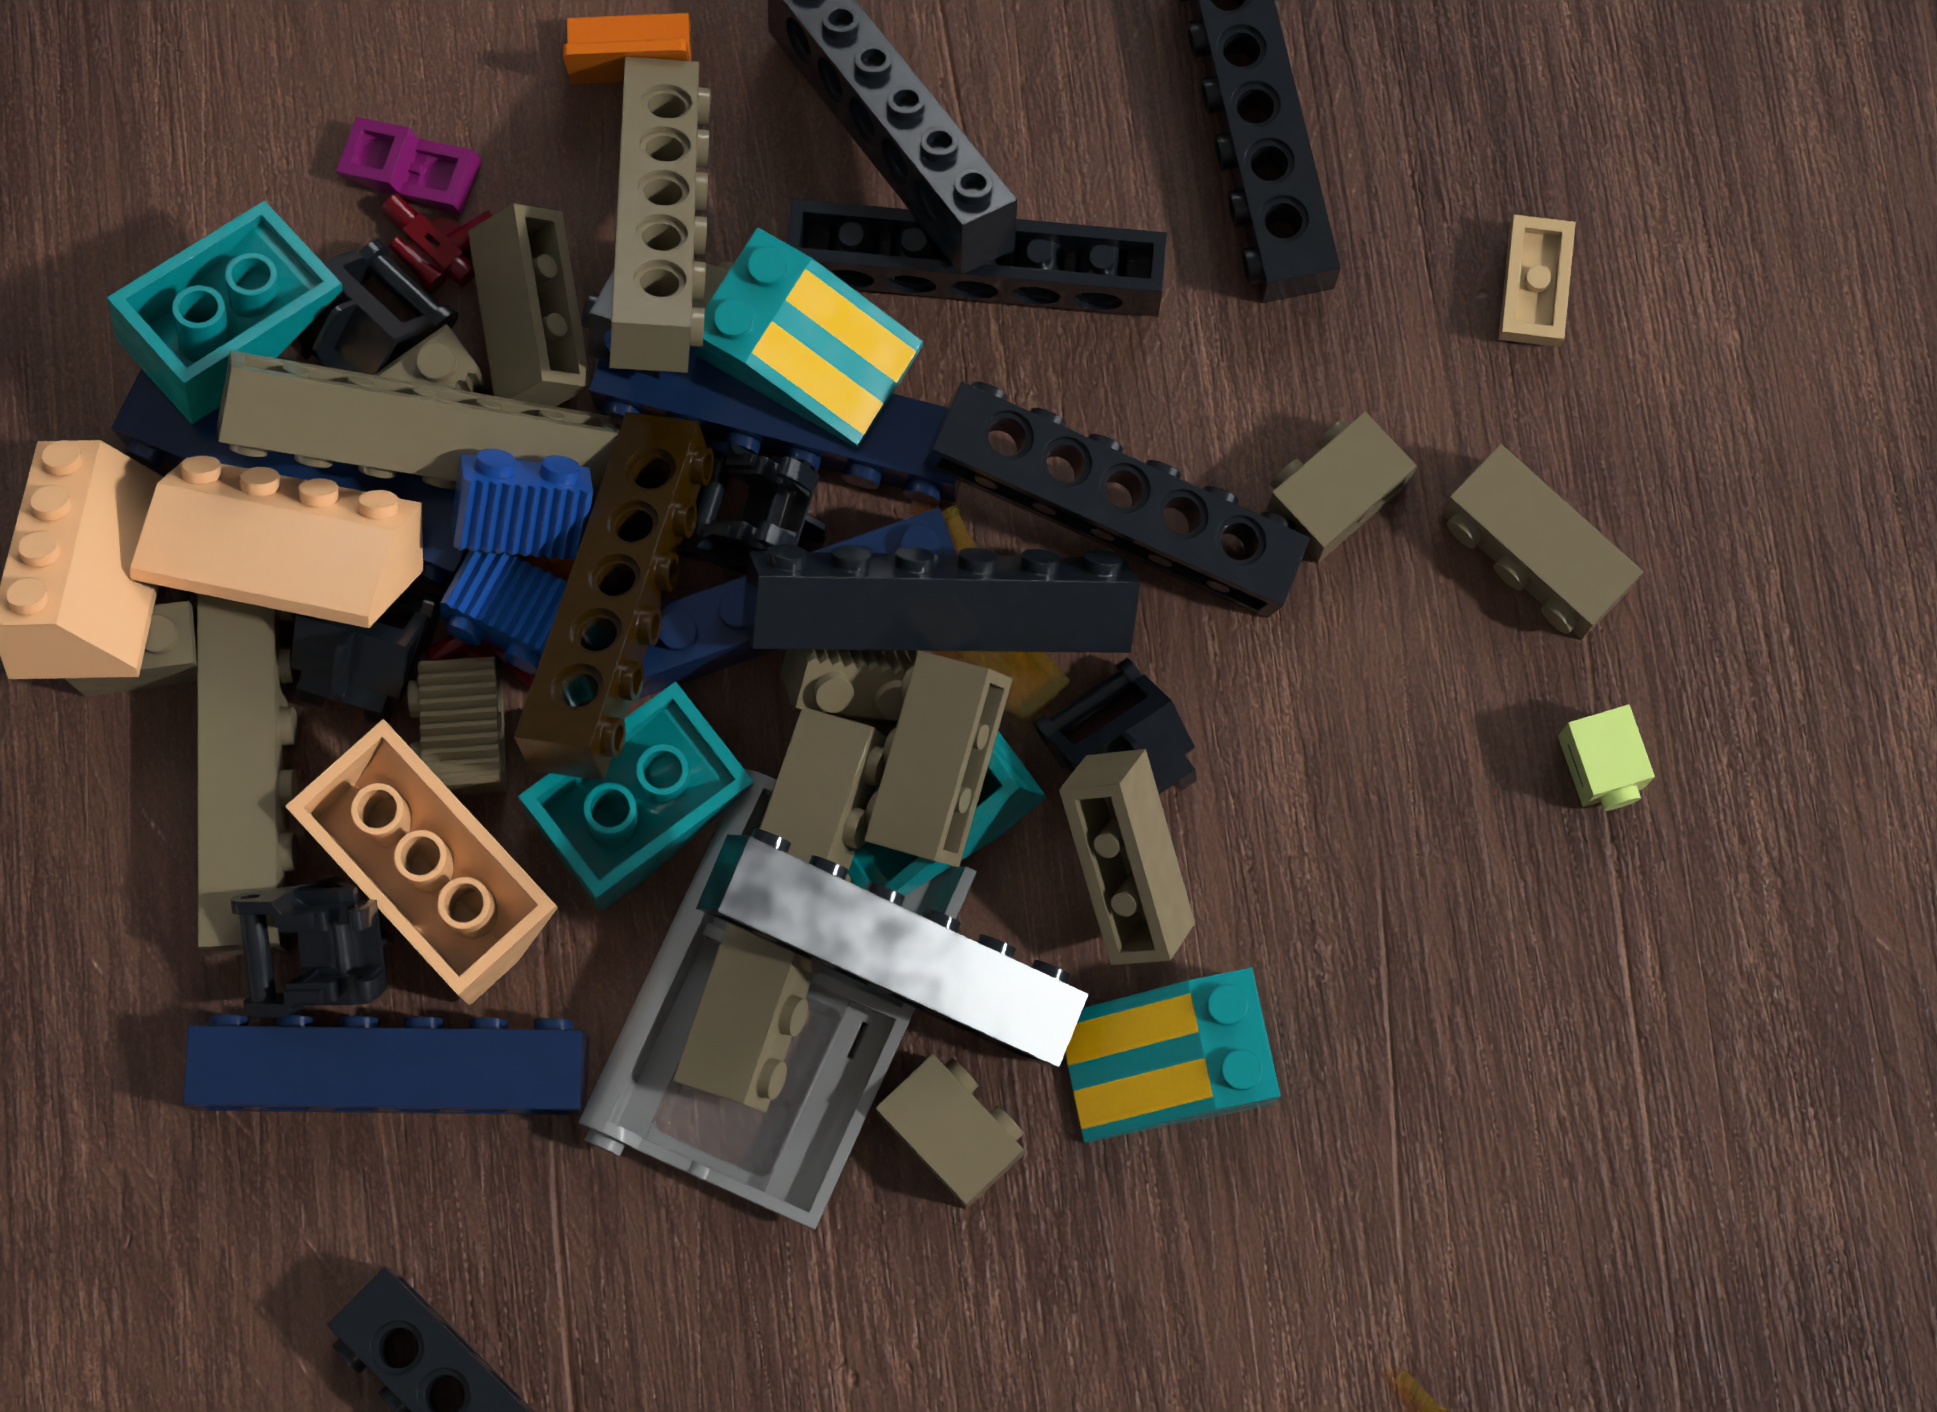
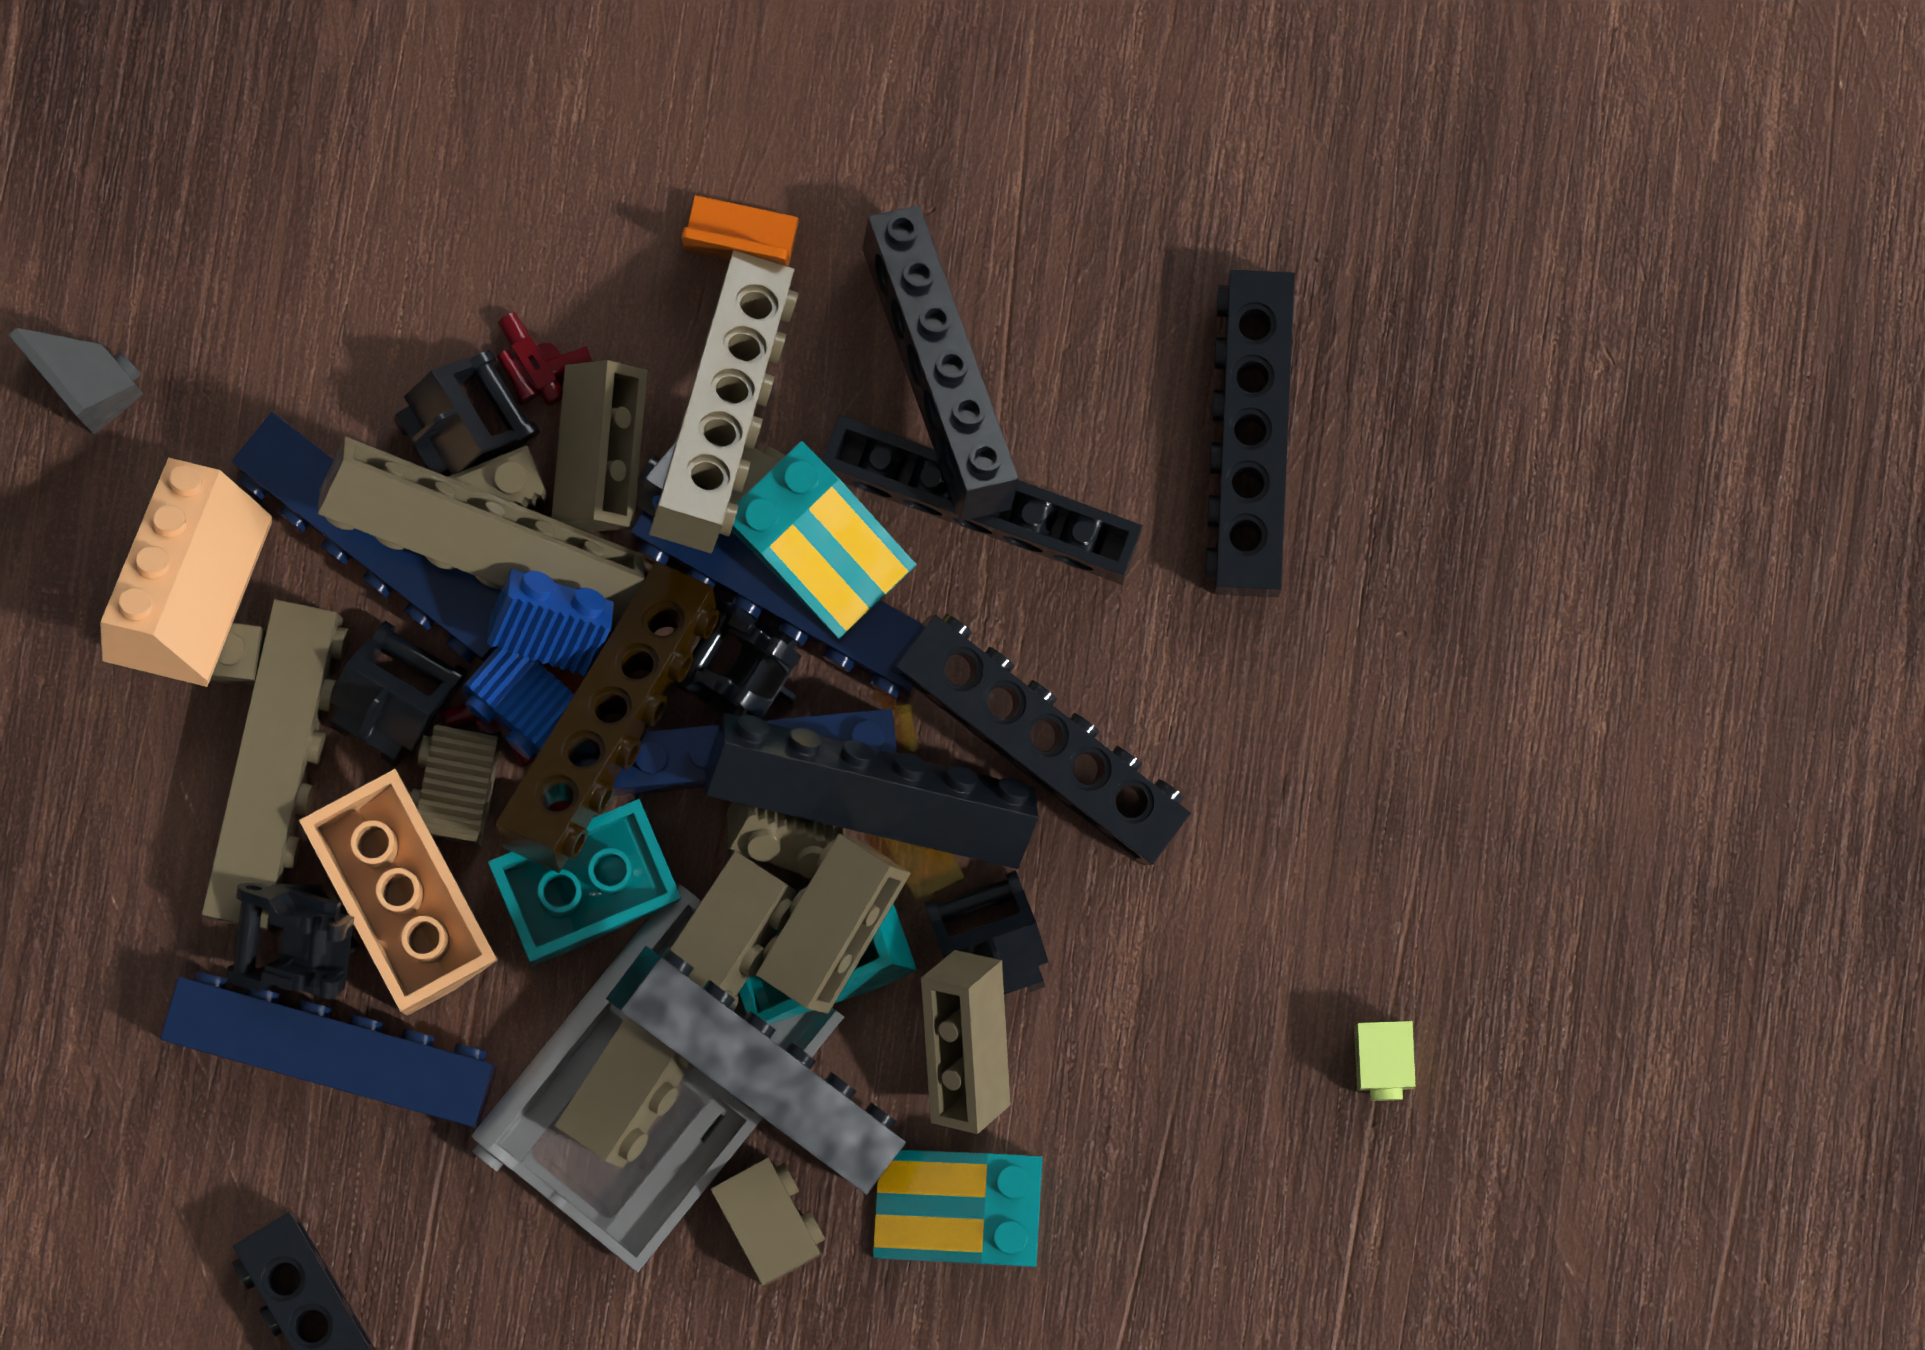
camera: 15 degrees right, 5 degrees up
teal slope [107,200,342,424] -> none
light nougat slope [130,456,423,628] -> none
magenta slope [336,117,482,215] -> none
dark tan brick [1267,411,1417,563] -> none
dark tan brick [1442,444,1644,640] -> none
tan plate [1498,215,1576,347] -> none

